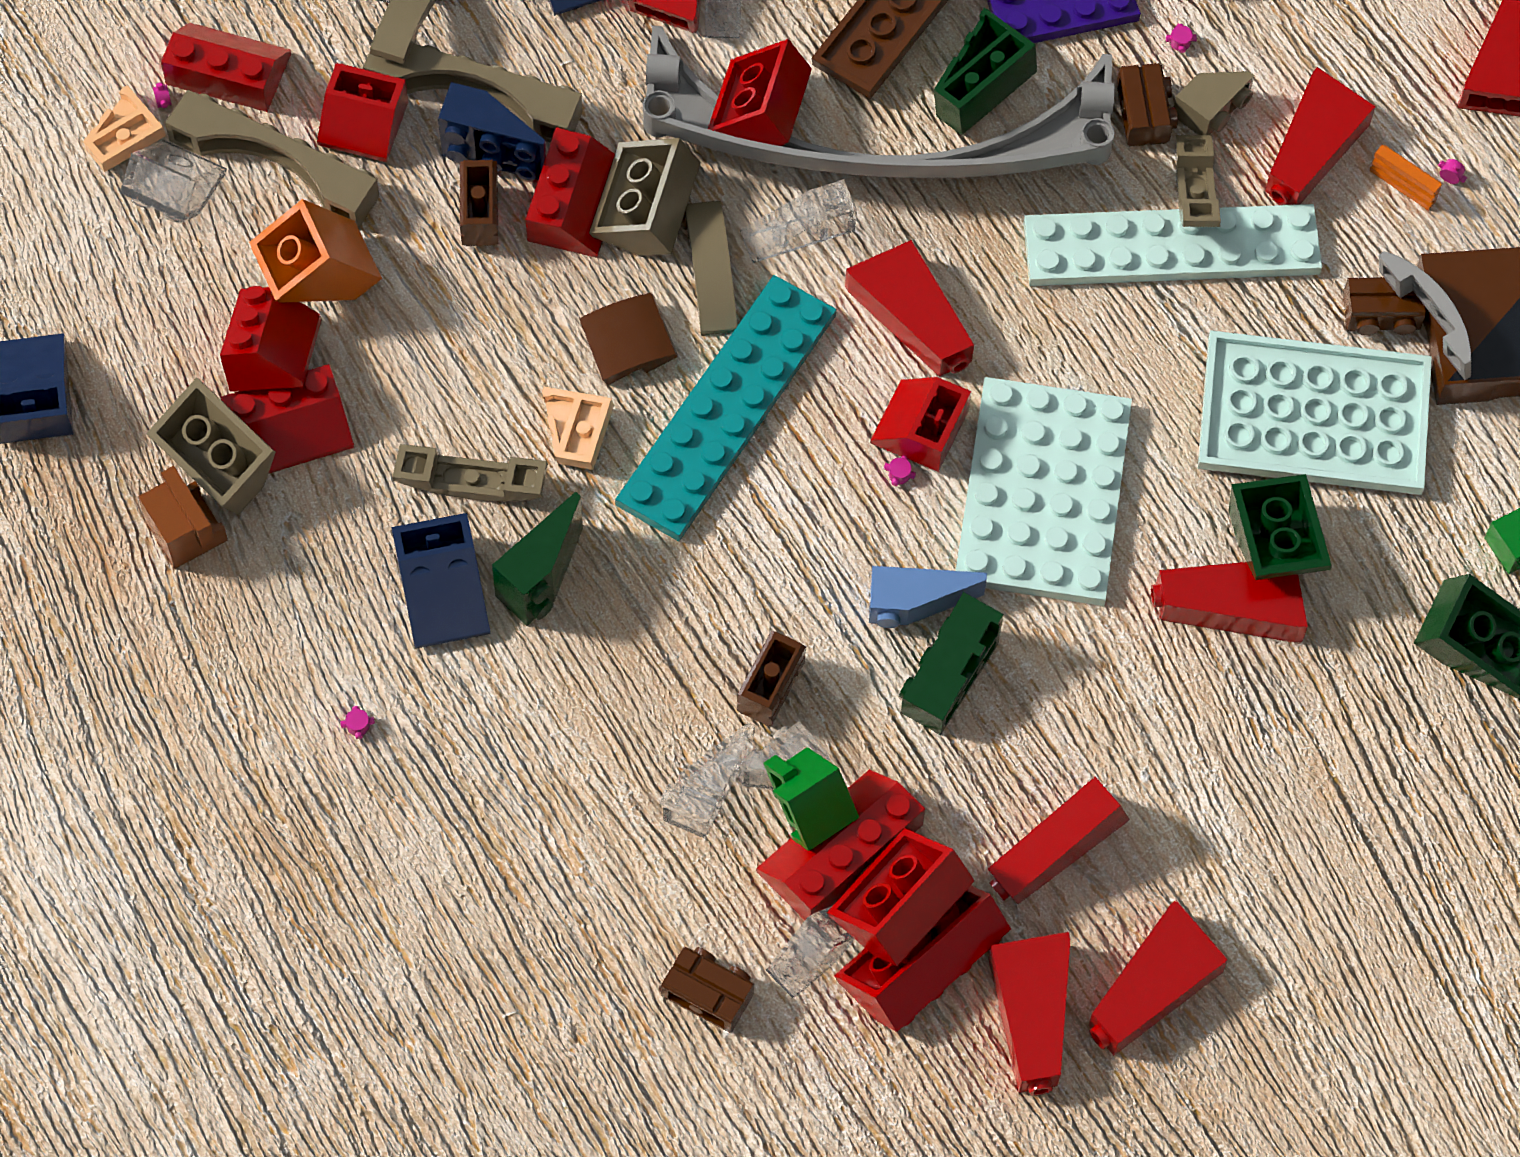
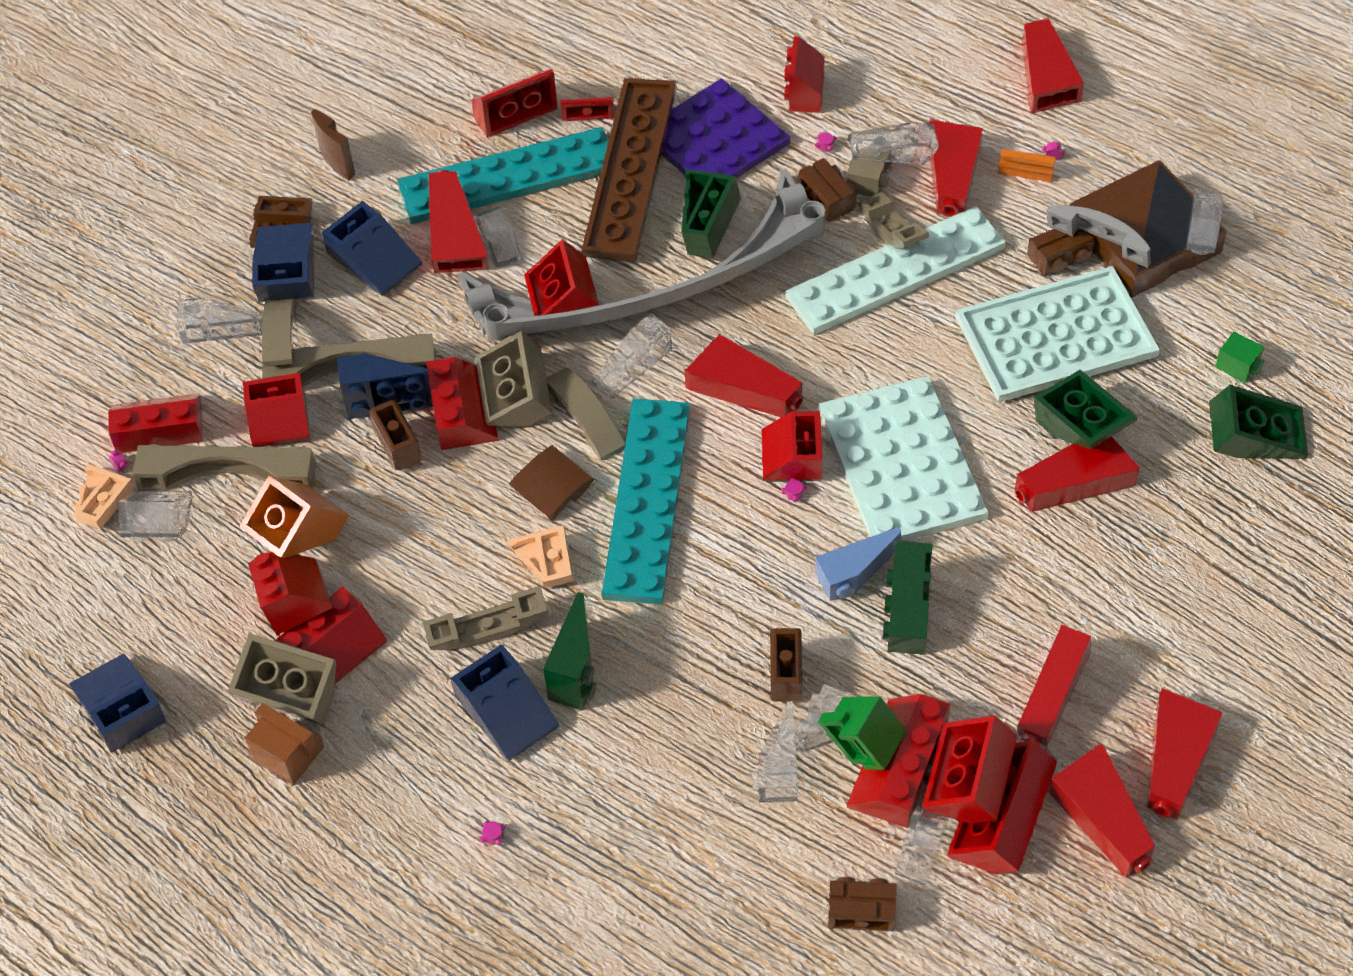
camera: 20 degrees left, 10 degrees down
none -> clear slope [848,122,939,165]

